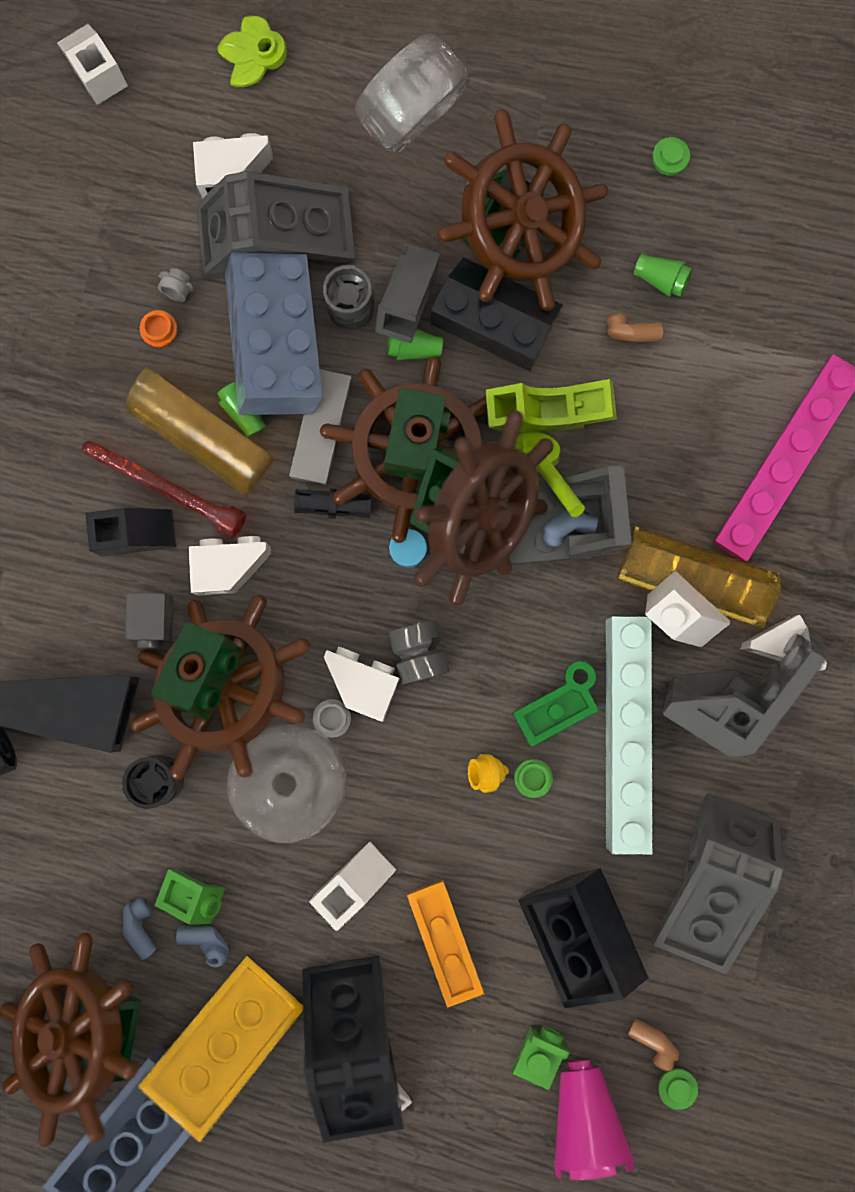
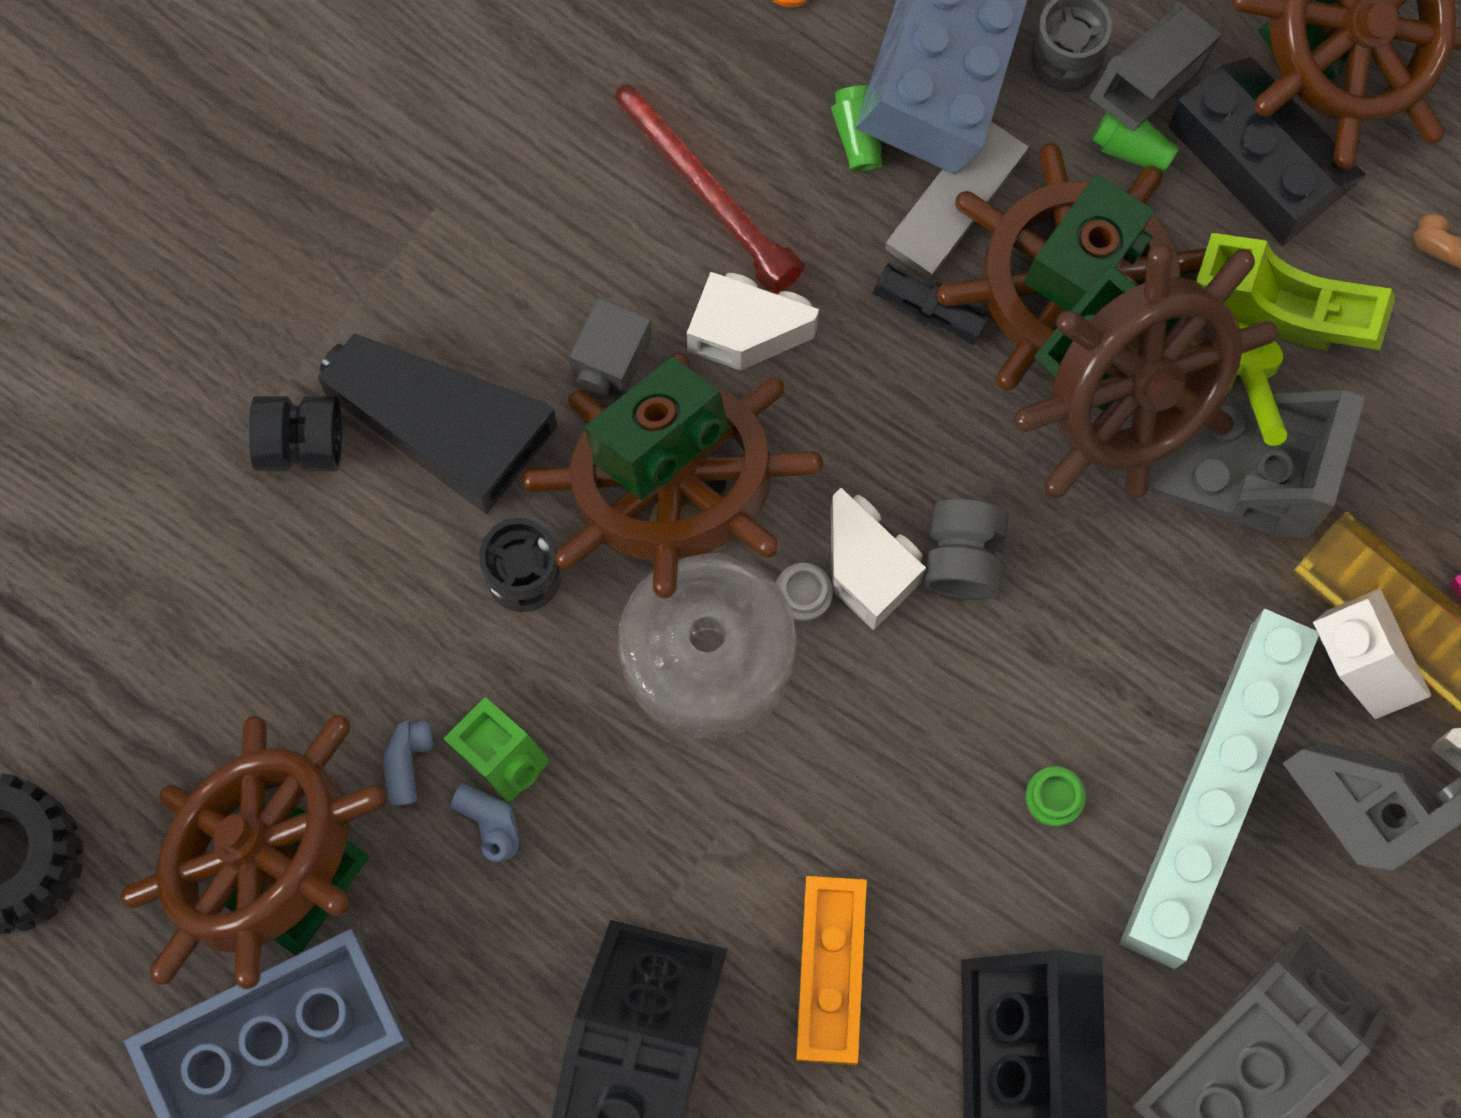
camera: 20 degrees right, 10 degrees down
black slope [85,508,177,557] -> none
clear yellow brick [126,367,273,496] -> none
yellow tile [138,956,303,1142] -> none
white slope [309,841,396,932] -> none
medium azure piece [389,529,427,568] -> none
yellow plate [468,754,509,793] -> none
green hinge [512,661,599,747] -> none
sand blue arm [543,511,598,547] -> none

